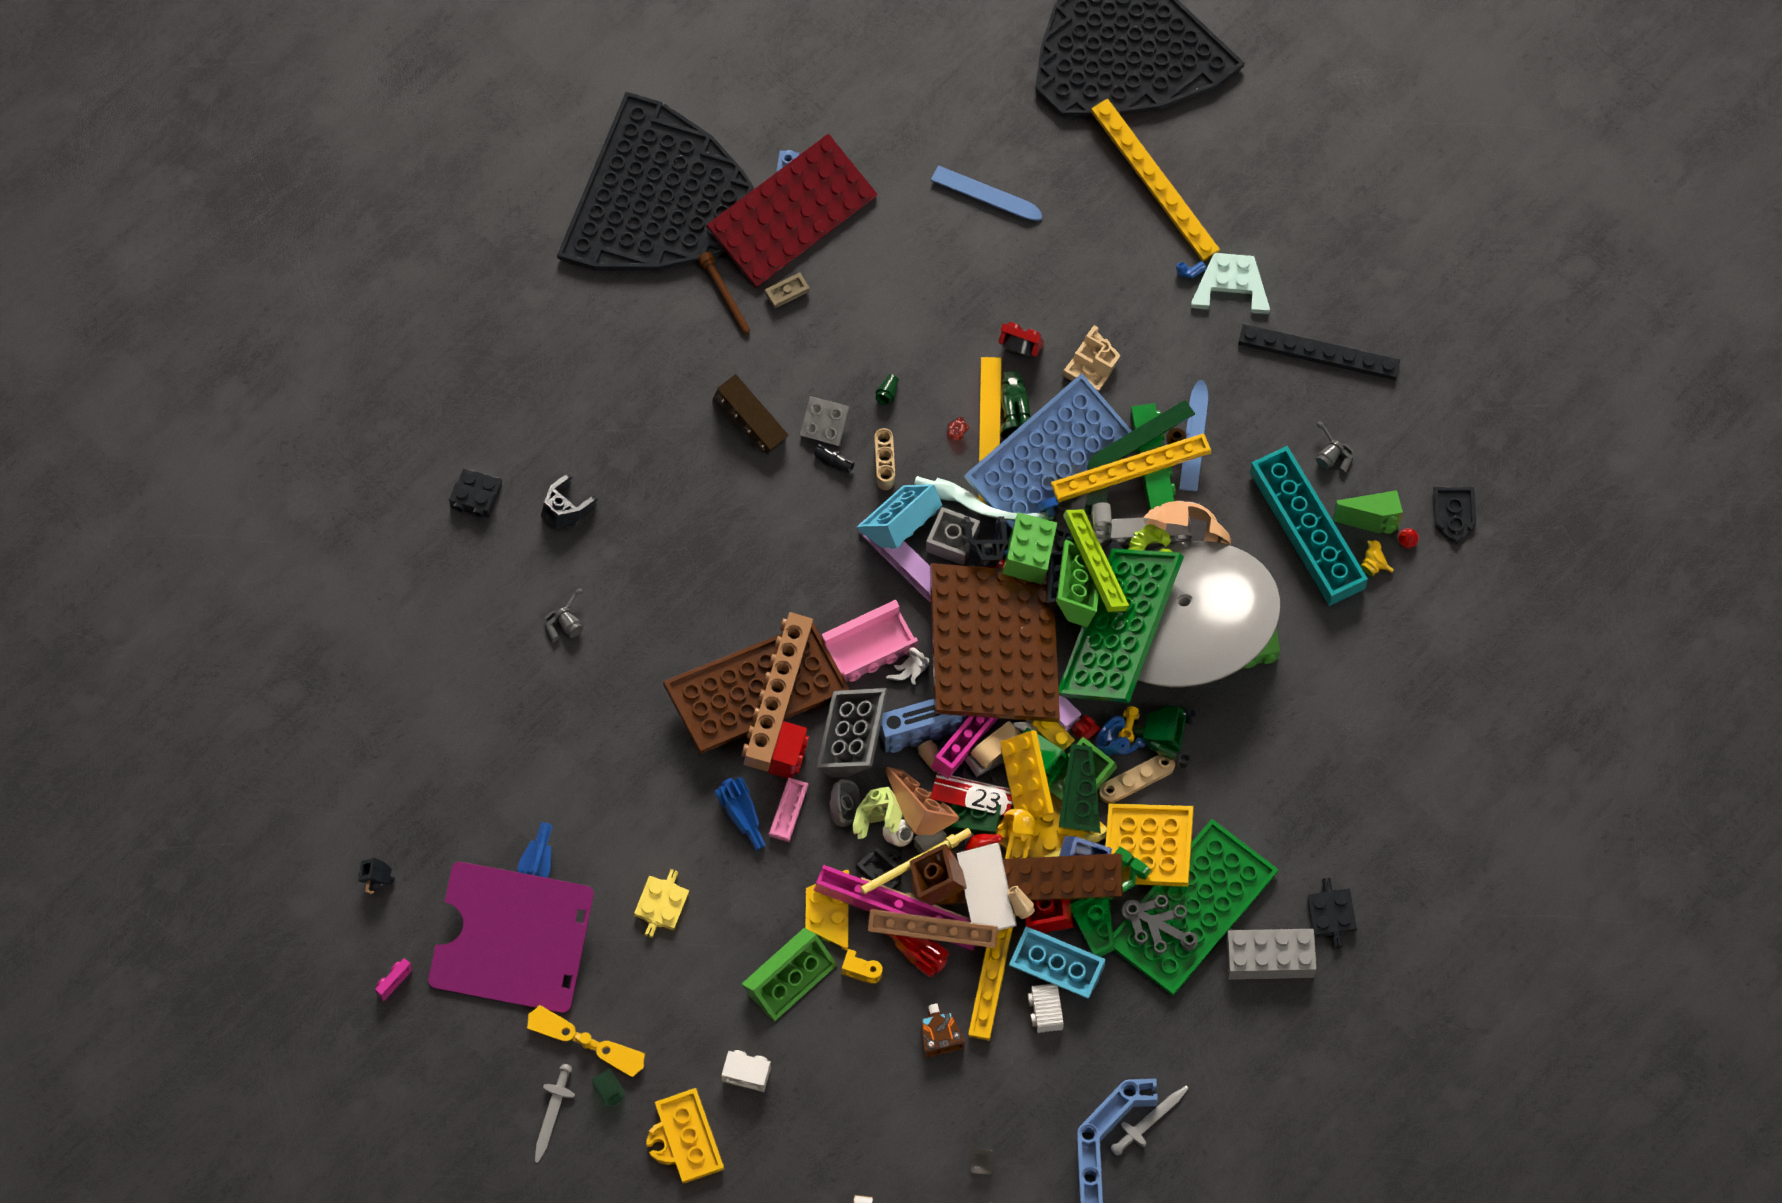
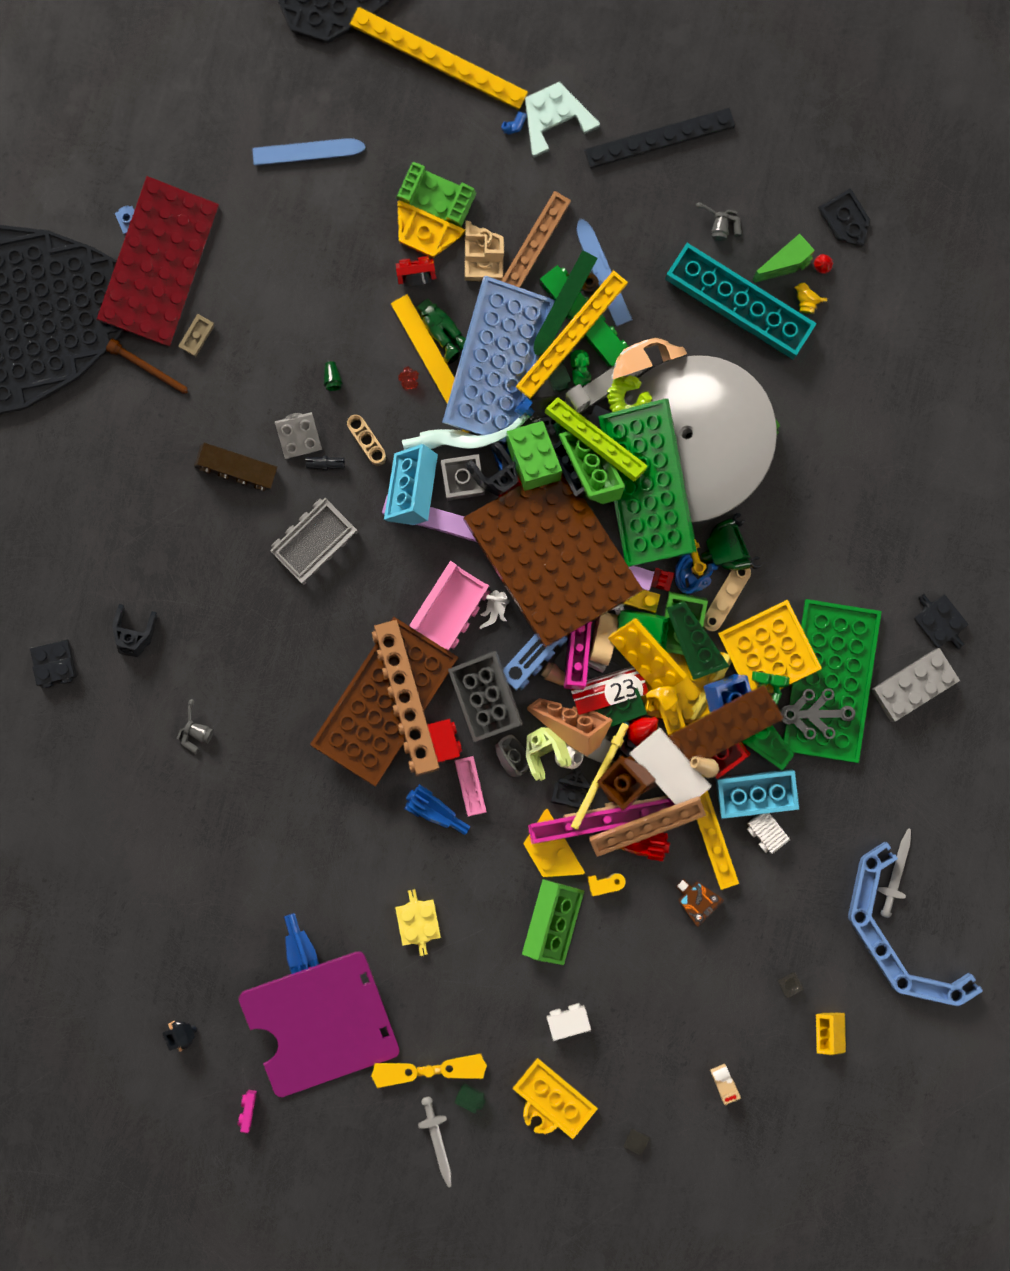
camera: 30 degrees left, 20 degrees up
none -> window [270,498,359,585]
none -> bright green plate [396,162,477,227]
none -> yellow wing [398,200,465,258]
none -> medium nougat plate [502,191,571,288]
none -> green piece [570,350,591,387]

